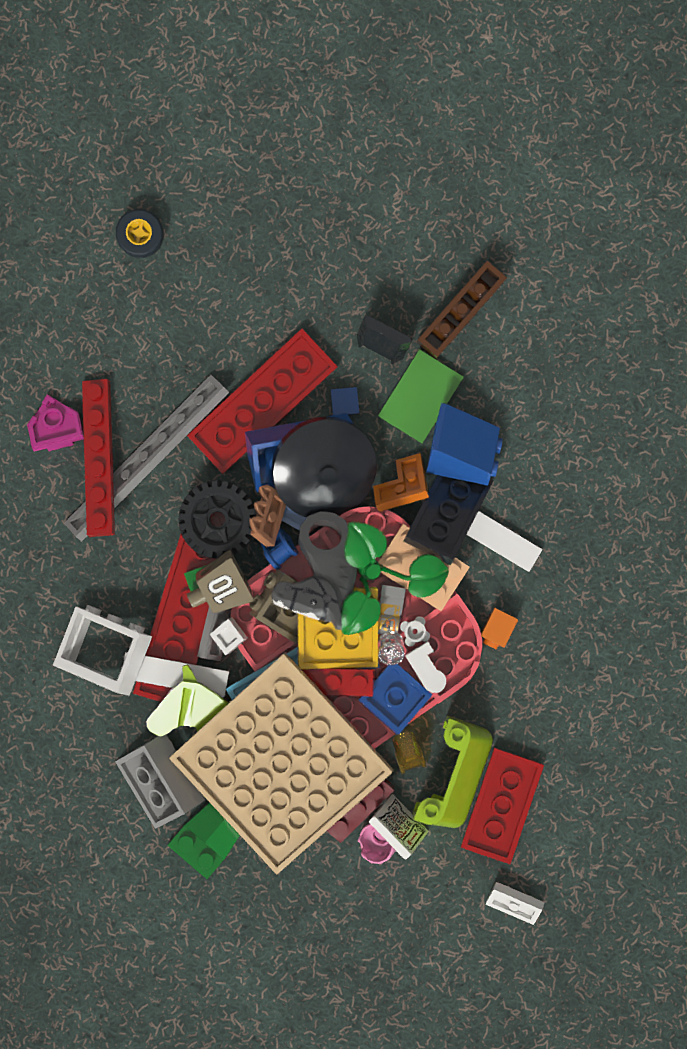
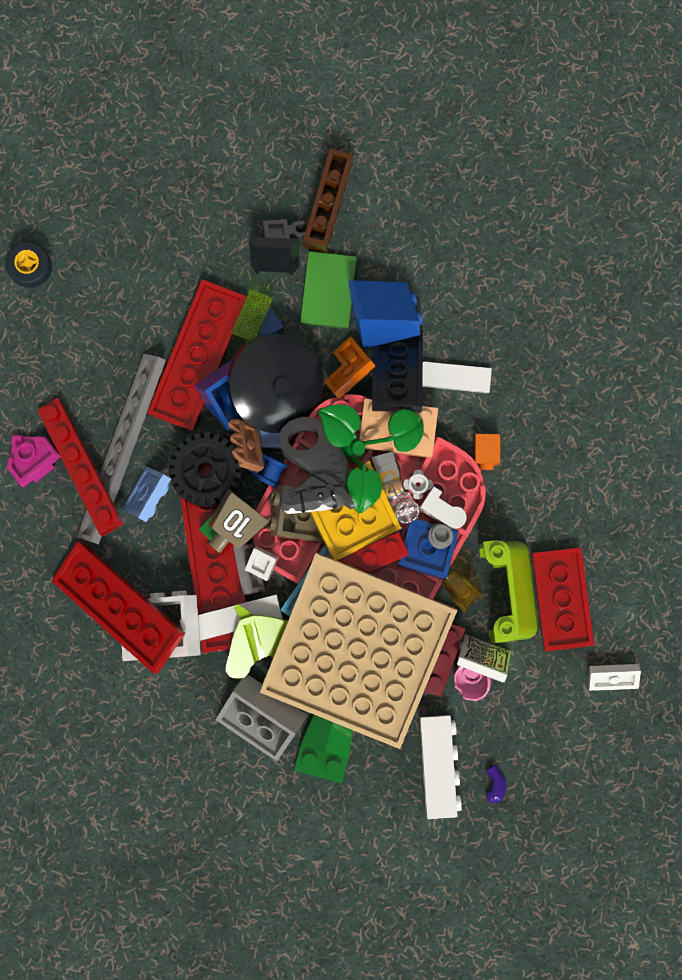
camera: 30 degrees left, 5 degrees down
none -> red plate [52,542,186,674]
none -> light blue plate [122,466,171,522]
none -> clear neon green plate [231,289,273,342]
none -> flat silver plate [262,219,305,242]
none -> white brick [419,715,461,819]
none -> light grey plate [428,524,453,549]
none -> dark purple arm [485,764,507,803]

